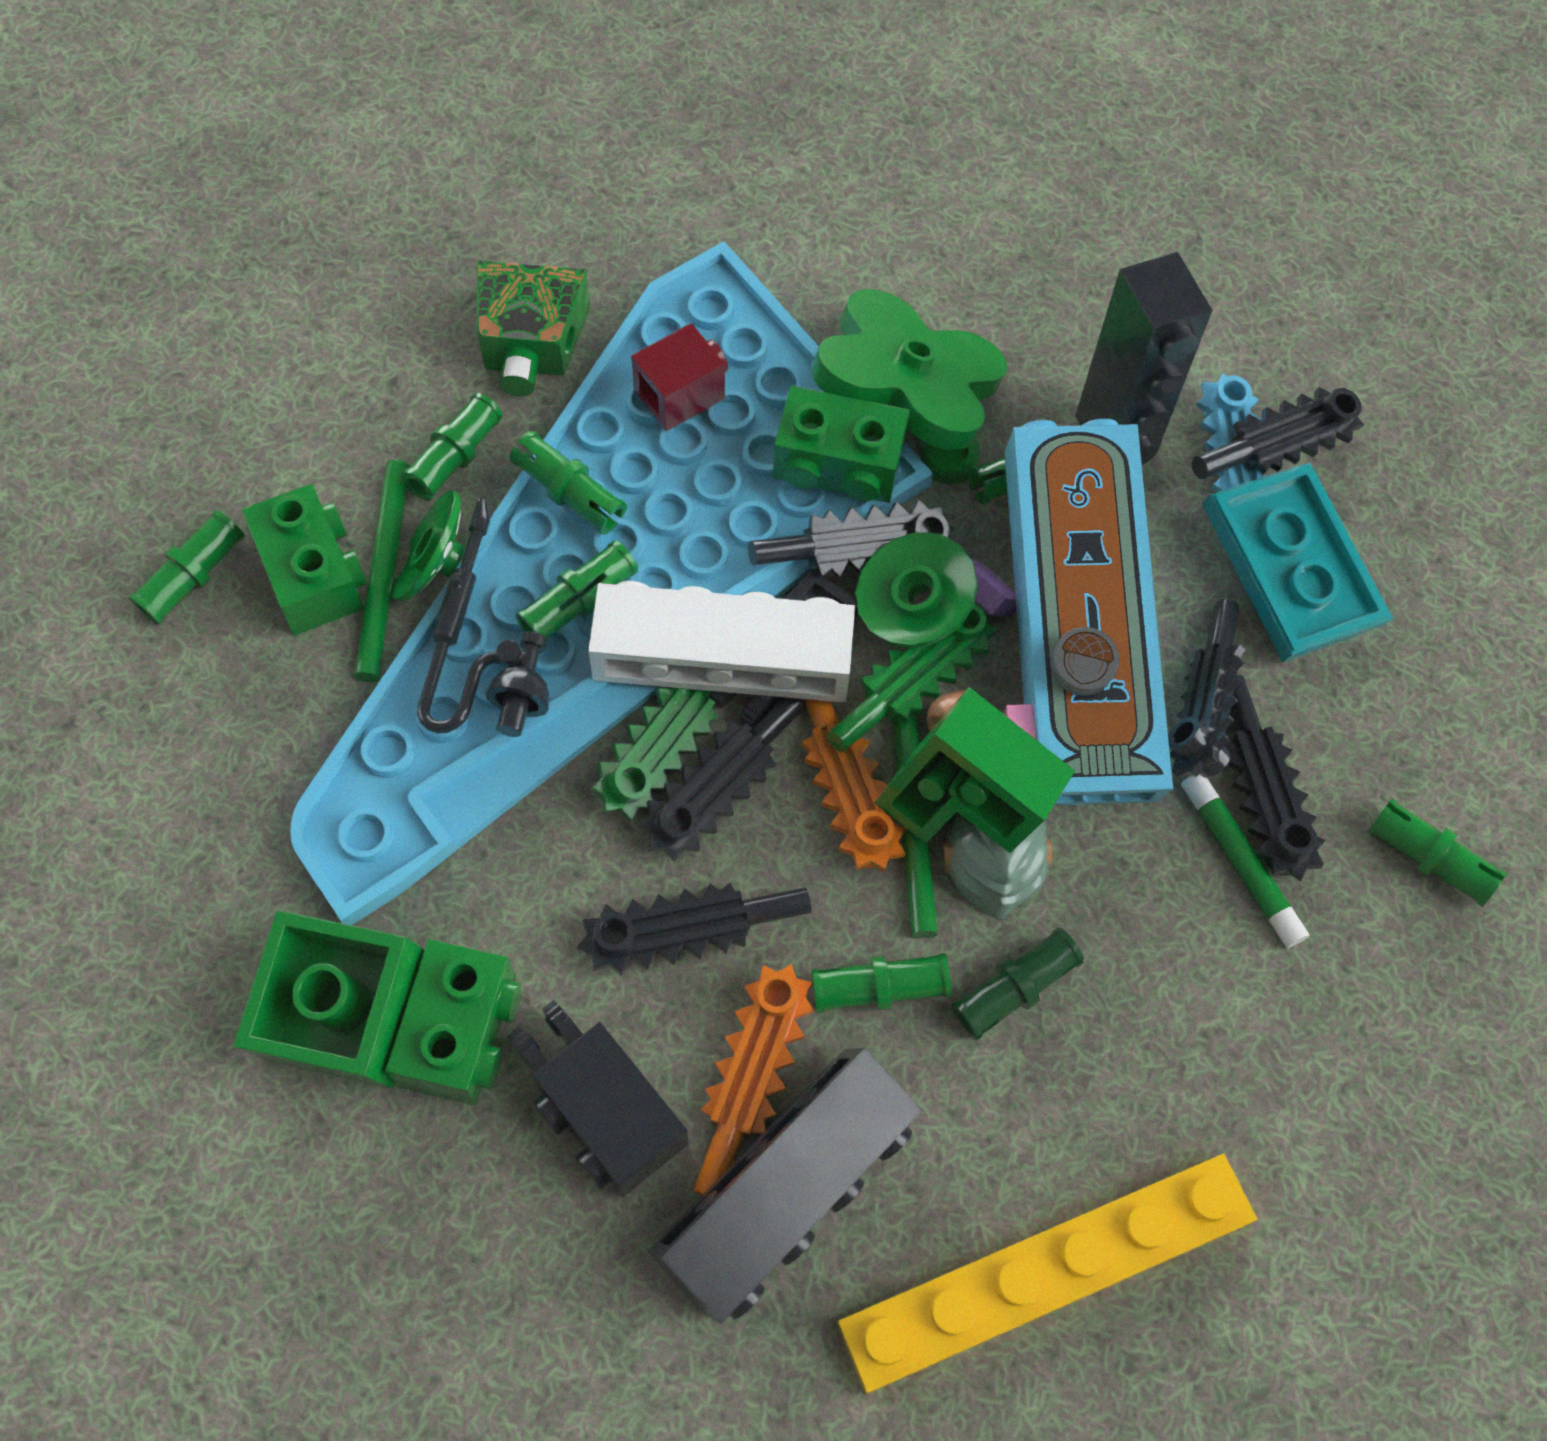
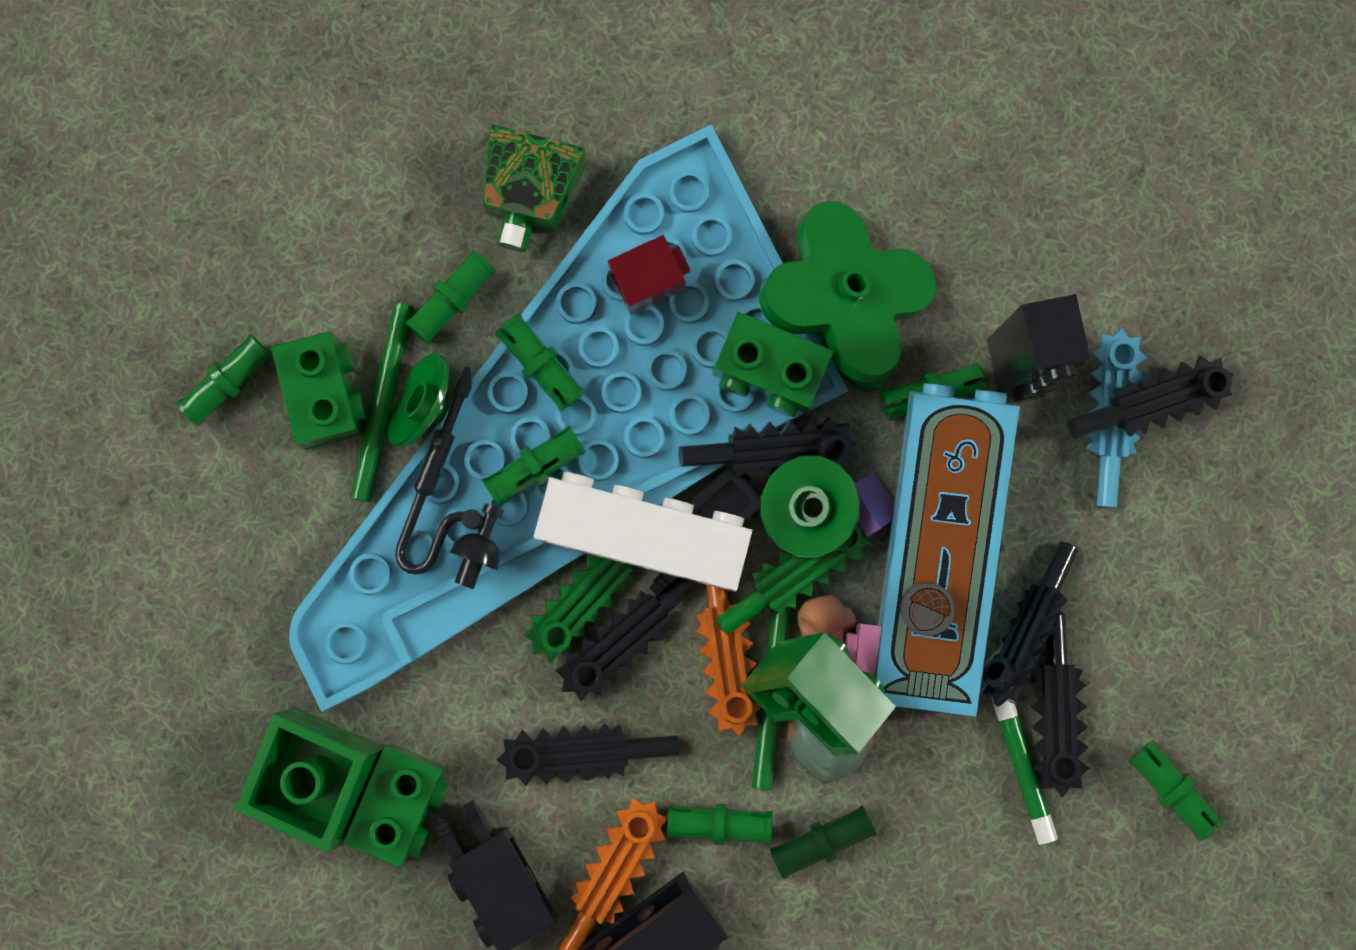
camera: 15 degrees right, 20 degrees up
teal tile [1202,462,1393,663] -> none

